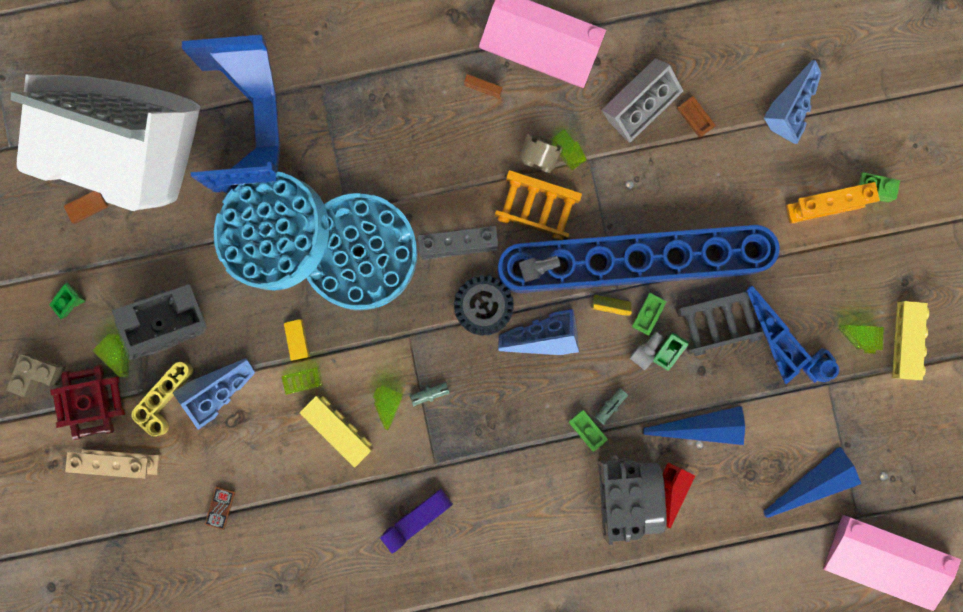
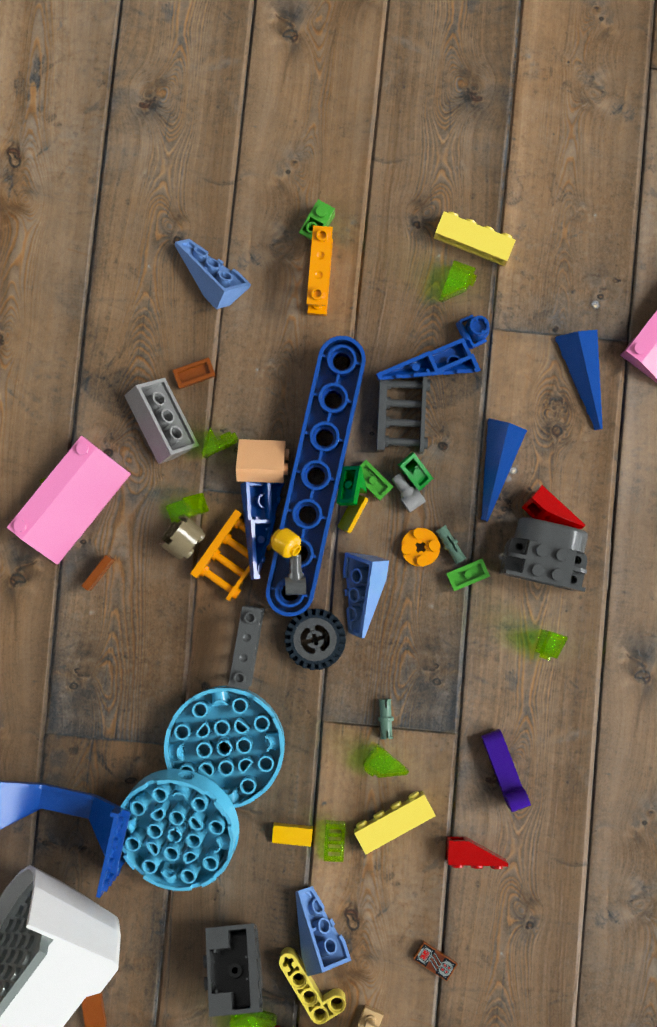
camera: 65 degrees left, 0 degrees up
none -> clear neon green slope [202,427,239,458]
none -> light nougat brick [236,439,289,483]
none -> blue wedge [240,482,284,580]
none -> yellow head [271,528,301,558]
none -> green slope [336,466,367,506]
none -> light orange plate [401,528,440,567]
none -> red slope [446,836,508,869]
none -> clear neon green slope [535,629,568,661]

